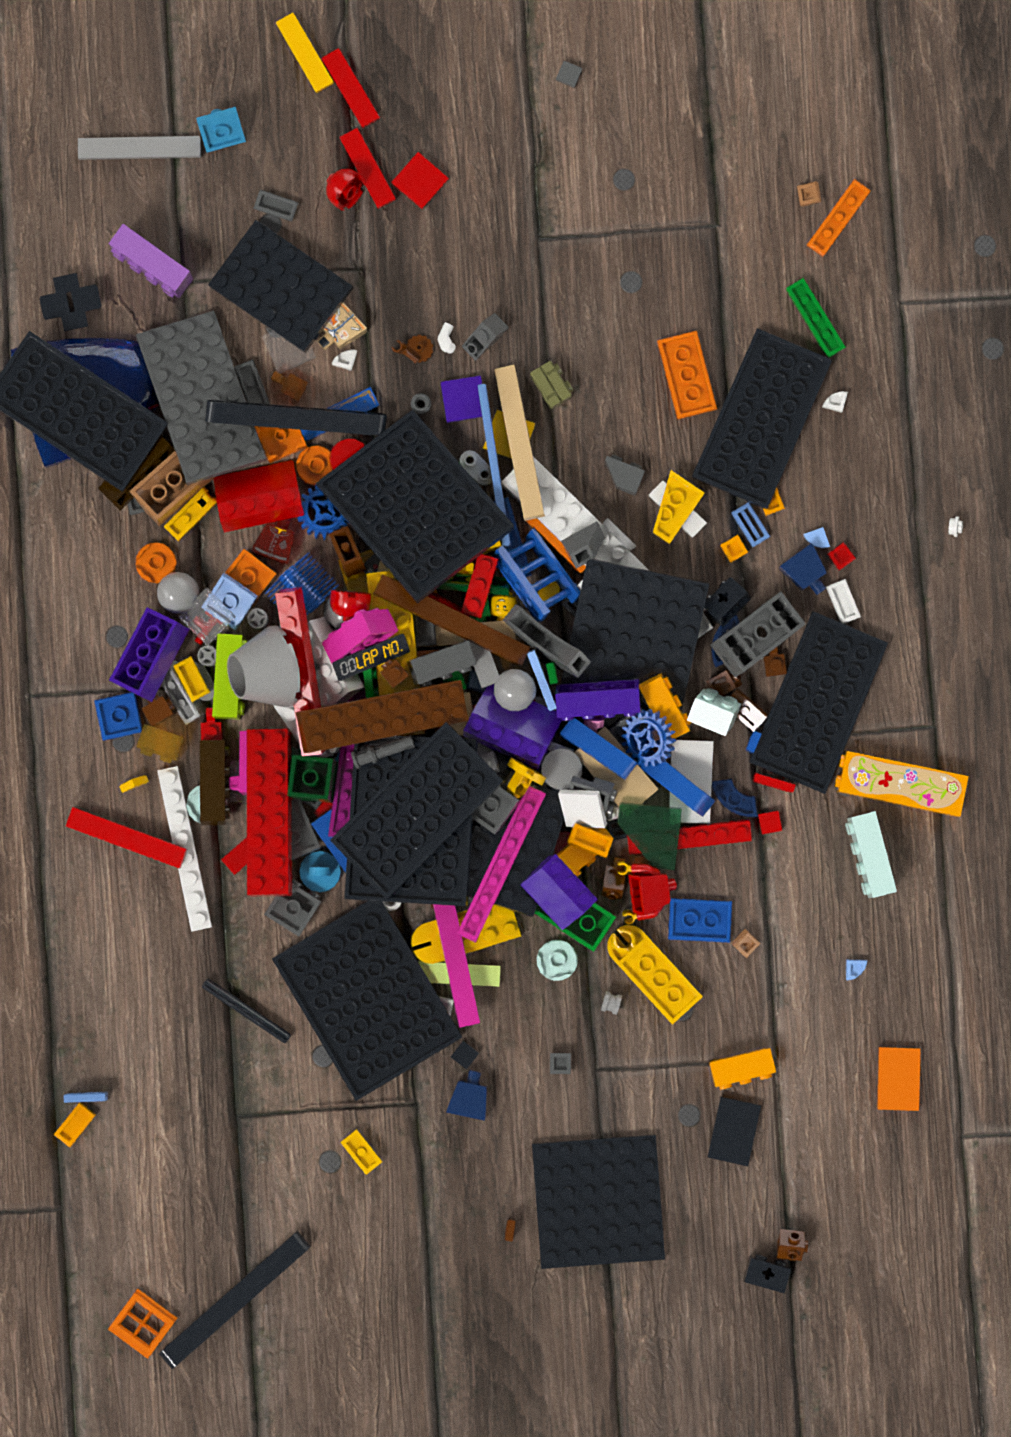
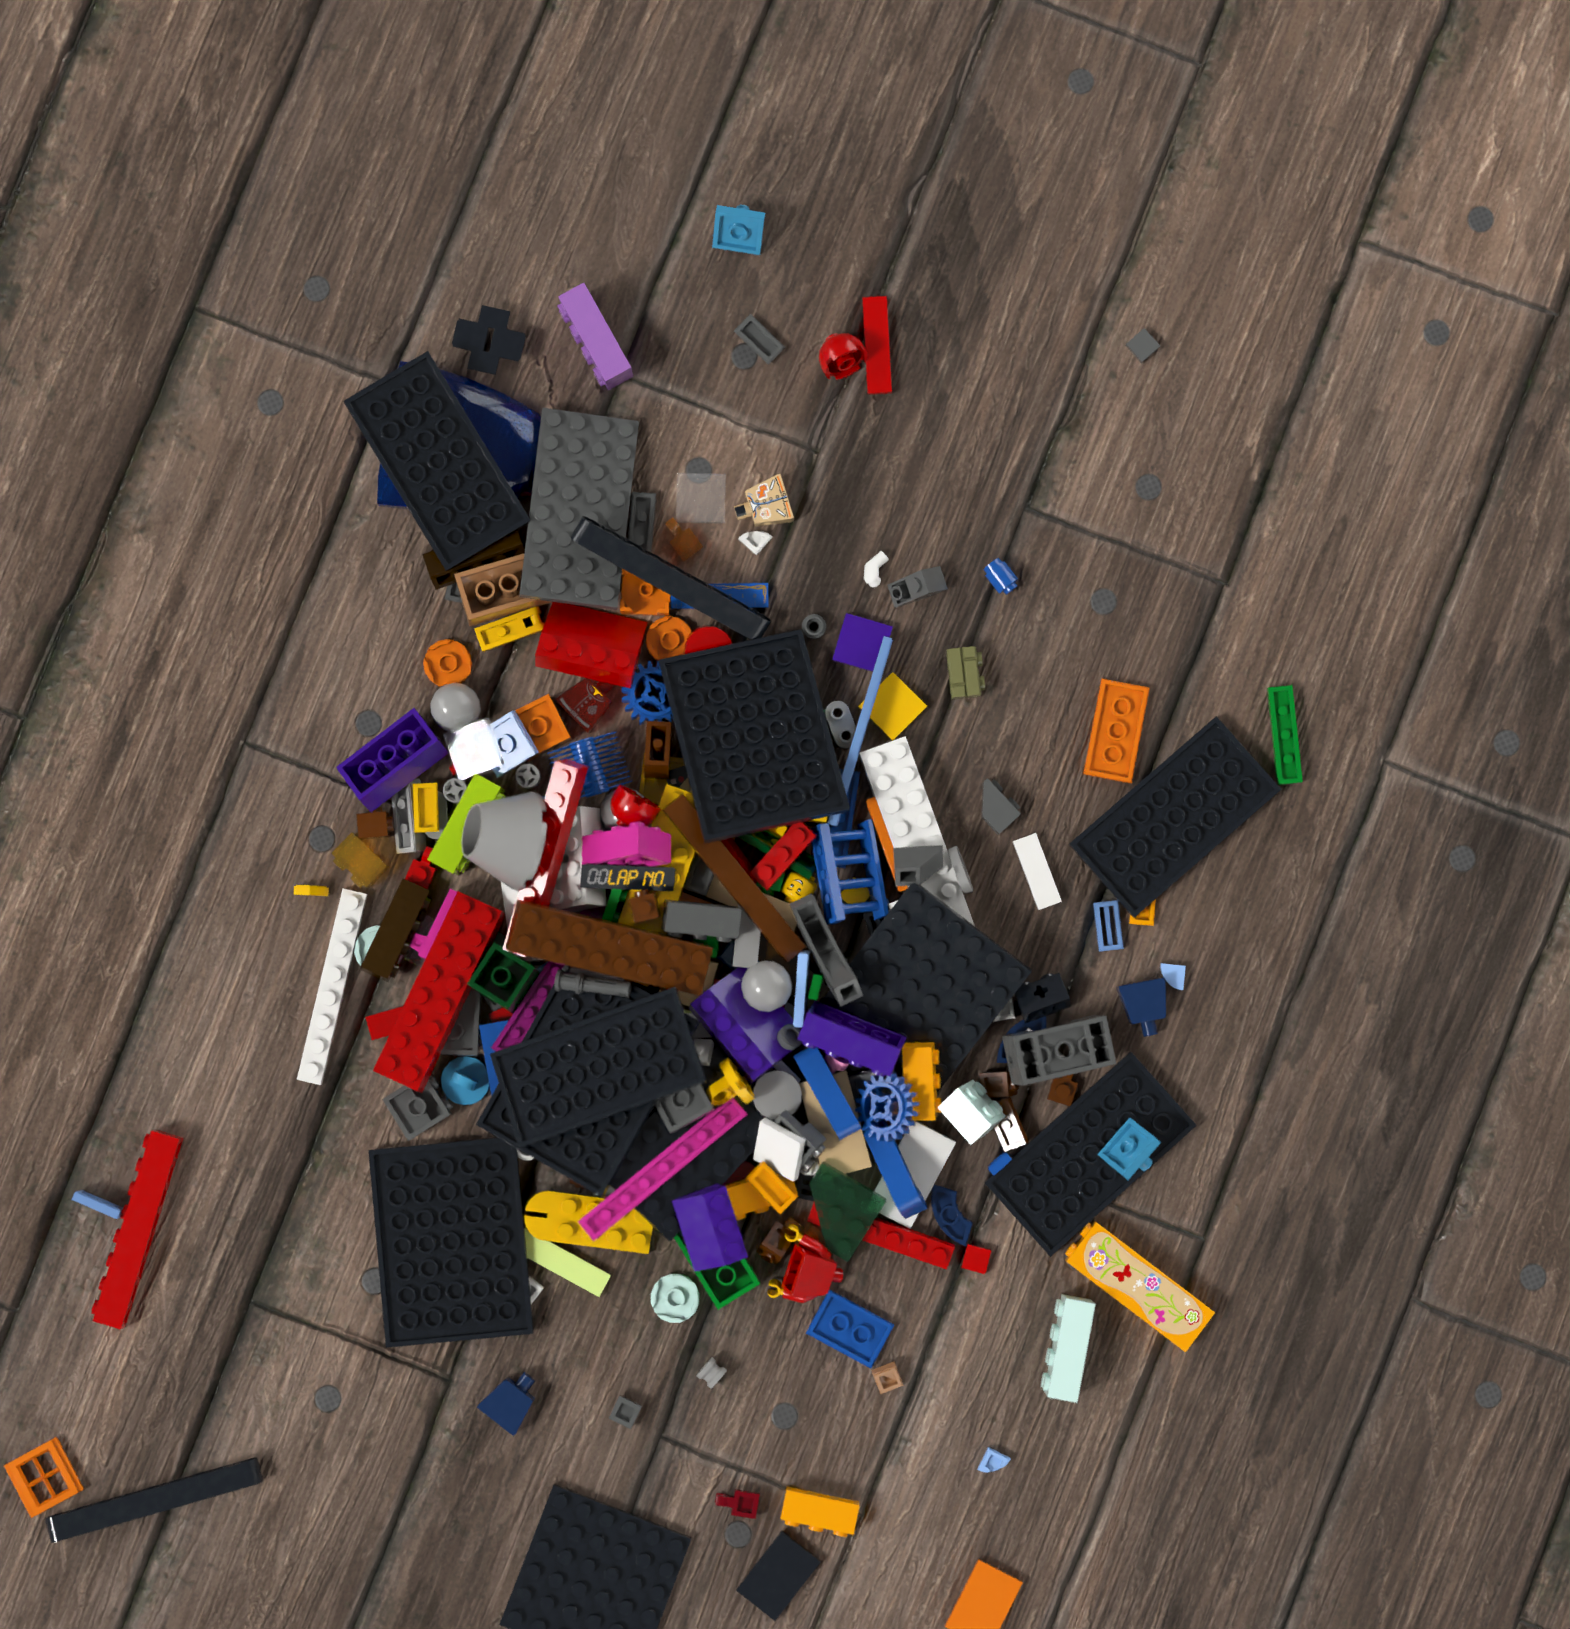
camera: 30 degrees right, 0 degrees up
light orange tile [54,1102,97,1147] -> none
red tile [66,807,188,869] -> none
light grey tile [78,136,201,160] -> none
blue tile [94,692,143,741] -> none
black axle [202,979,291,1043] -> none
black plate [208,220,354,354] -> none
yellow tile [276,13,334,93] -> none
red tile [321,48,380,129] -> none
yellow plate [340,1129,383,1175] -> none
red tile [391,152,449,210] -> none
reddish brown hand [391,340,419,364] -> none
reddish brown piece [406,334,433,363] -> none
dark pink tile [433,904,480,1028] -> none
black tile [451,1041,479,1070] -> none
tan tile [494,365,545,521] -> none
reddish brown tile [505,1218,516,1242] -> none
yellow plate [607,925,703,1025] -> none
yellow wing [653,470,705,544] -> none
light orange tile [720,535,748,563] -> none
red tile [753,773,796,793] -> none
medium nougat tile [797,181,822,207] -> none
orange tile [807,179,871,257] -> none
white tile [822,391,848,413] -> none
white tile [826,579,861,624] -> none
red tile [827,542,856,571] -> none
white plate [949,516,963,537] -> none
none -> red brick [91,1130,184,1330]
none -> dark red plate [715,1489,760,1519]
none -> dark grey tile [777,1024,802,1050]
none -> blue brick [983,557,1018,595]
none -> dark azure tile [1097,1118,1161,1180]

